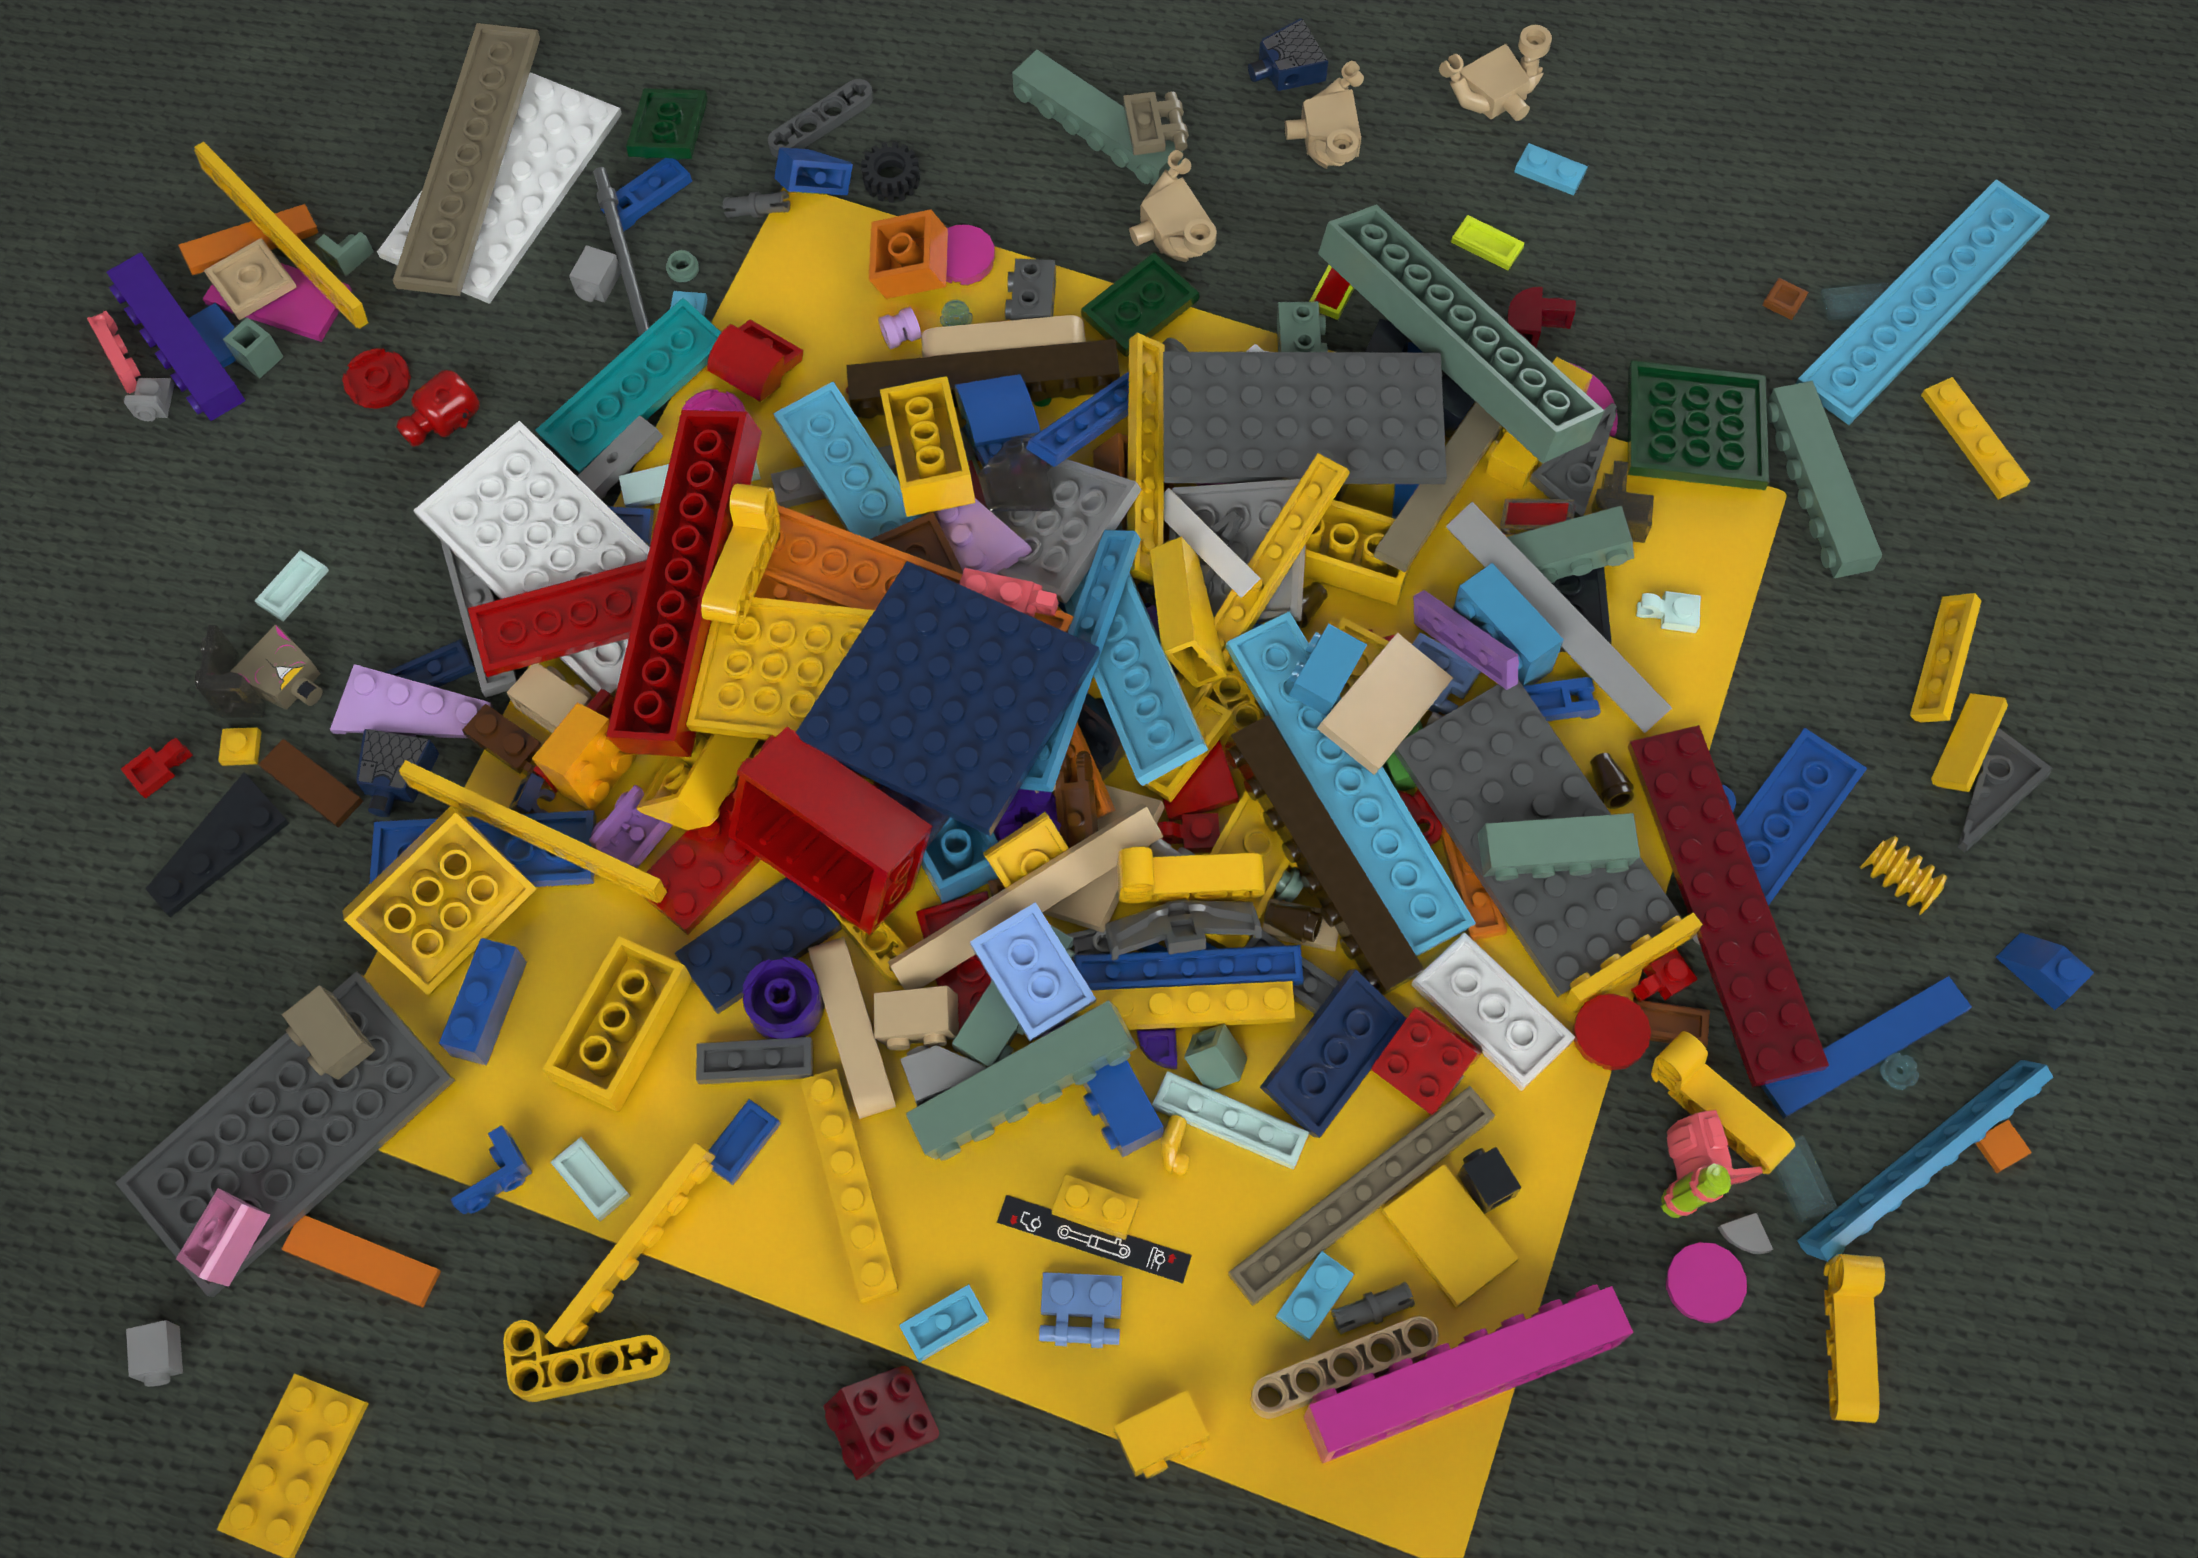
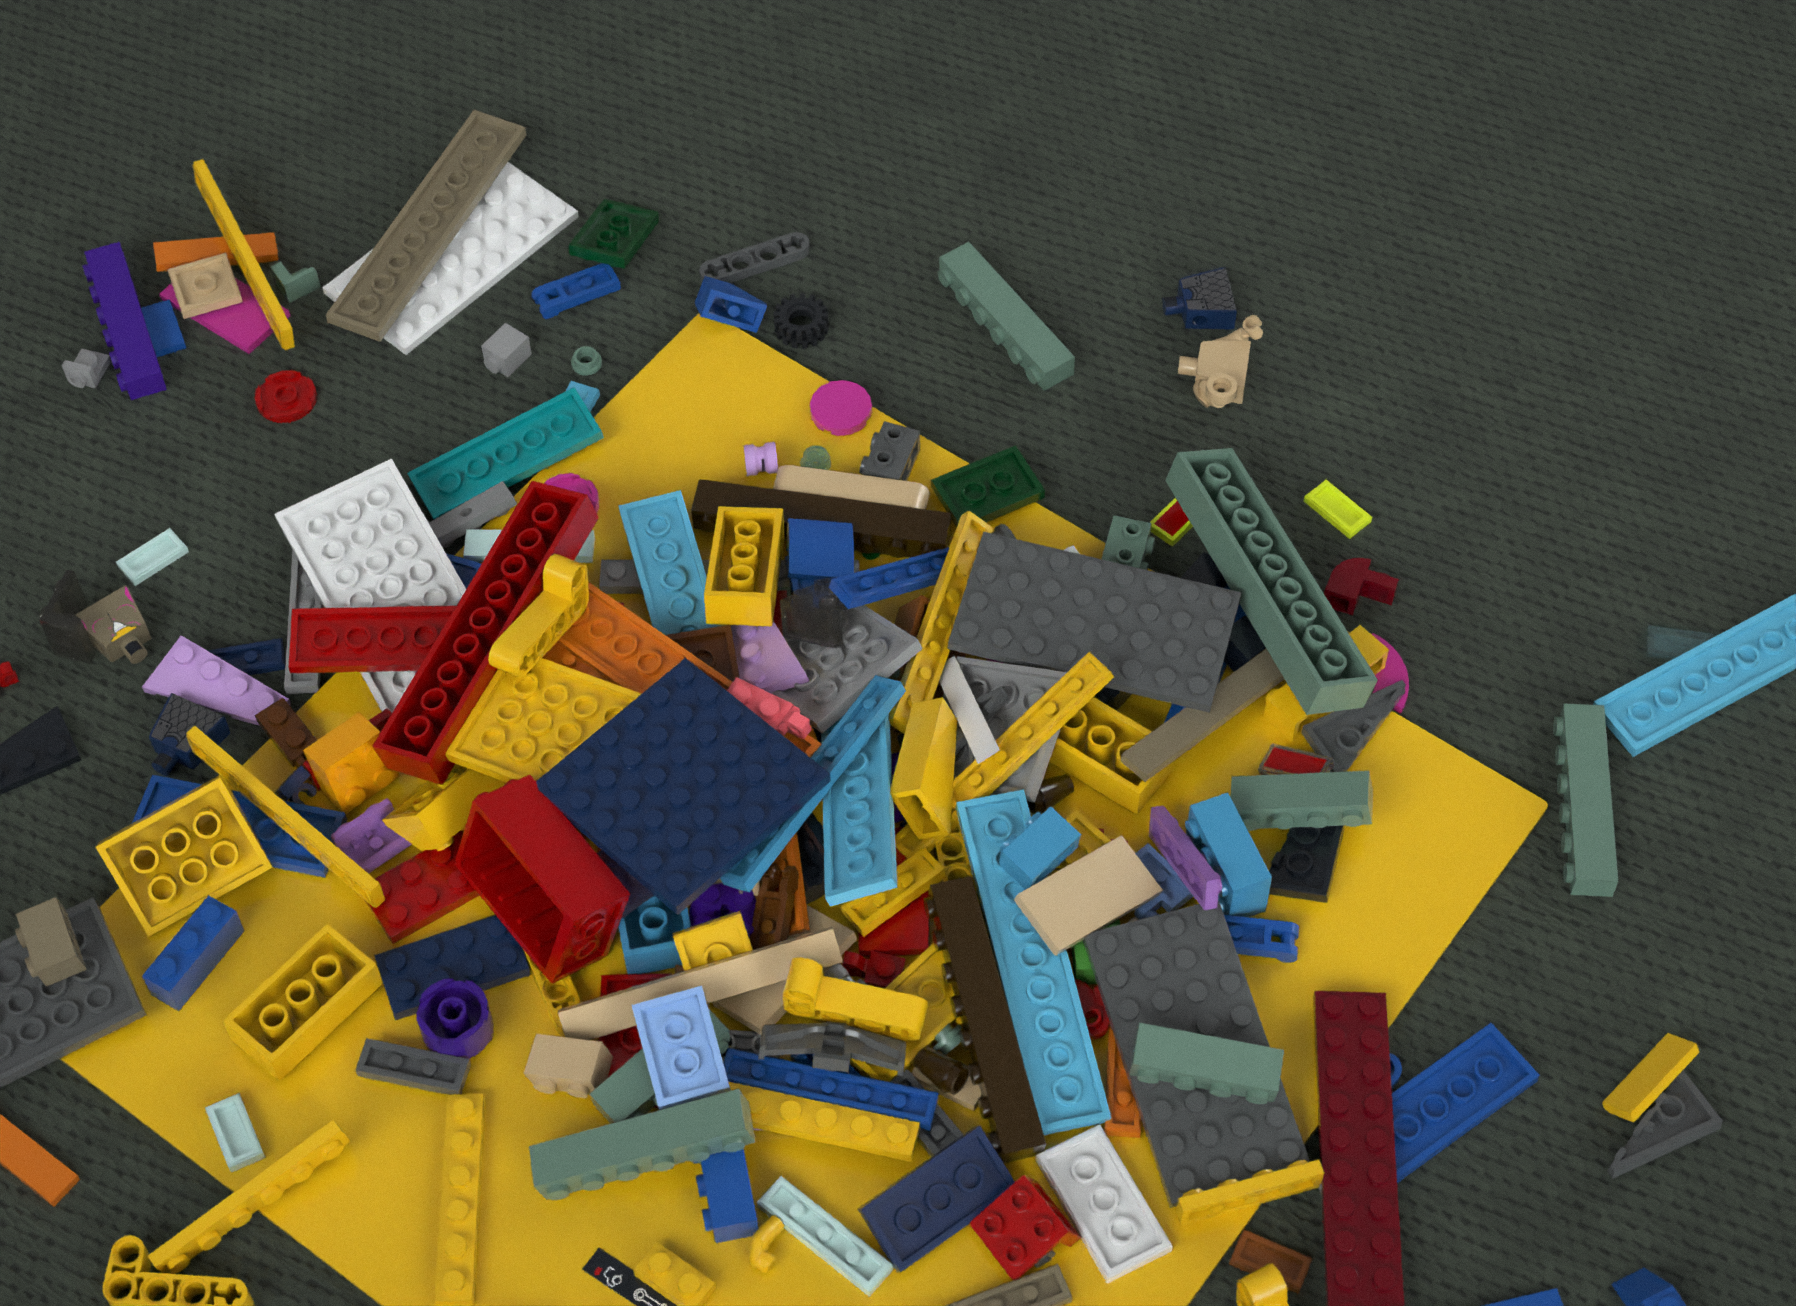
camera: 15 degrees right, 10 degrees down
coral hinge [87,311,141,394] -> none
yellow plate [218,727,261,766] -> none
sand green brick [223,317,284,379] -> none
reddish brown tile [258,739,363,828] -> none
red piece [396,370,480,447] -> none
blue bracket [451,1125,532,1214] -> none
tan piece [507,663,593,733] -> none
dark grey bar [593,167,650,336] -> none
red brick [707,319,804,402] -> none
blue tile [709,1099,781,1185] -> none
dark grey pin [723,191,790,218] -> none
tan beam [808,937,896,1119] -> none
orange brick [869,209,948,299] -> none
light grey slope [901,1045,986,1107] -> none
dark tan plate [1123,92,1189,155] -> none
tan torso [1129,150,1217,262] -> none
dark purple tile [1137,1029,1177,1069] -> none
sand green panel [1184,1023,1247,1090] -> none
tan torso [1439,25,1552,121] -> none
light grey tile [1446,502,1672,733] -> none
medium azure plate [1515,143,1588,196] -> none
red tile [1572,994,1651,1071] -> none
dark brown cone [1590,753,1634,809] -> none
clear smoke brick [1592,461,1654,543] -> none
dark green plate [1628,360,1769,490] -> none
red plate [1631,949,1698,1003] -> none
light aqua plate [1636,591,1701,633] -> none
dark orange tile [1762,278,1809,320] -> none
yellow piece [1860,836,1947,915] -> none
yellow plate [1910,593,1981,723] -> none
yellow plate [1921,377,2030,500] -> none

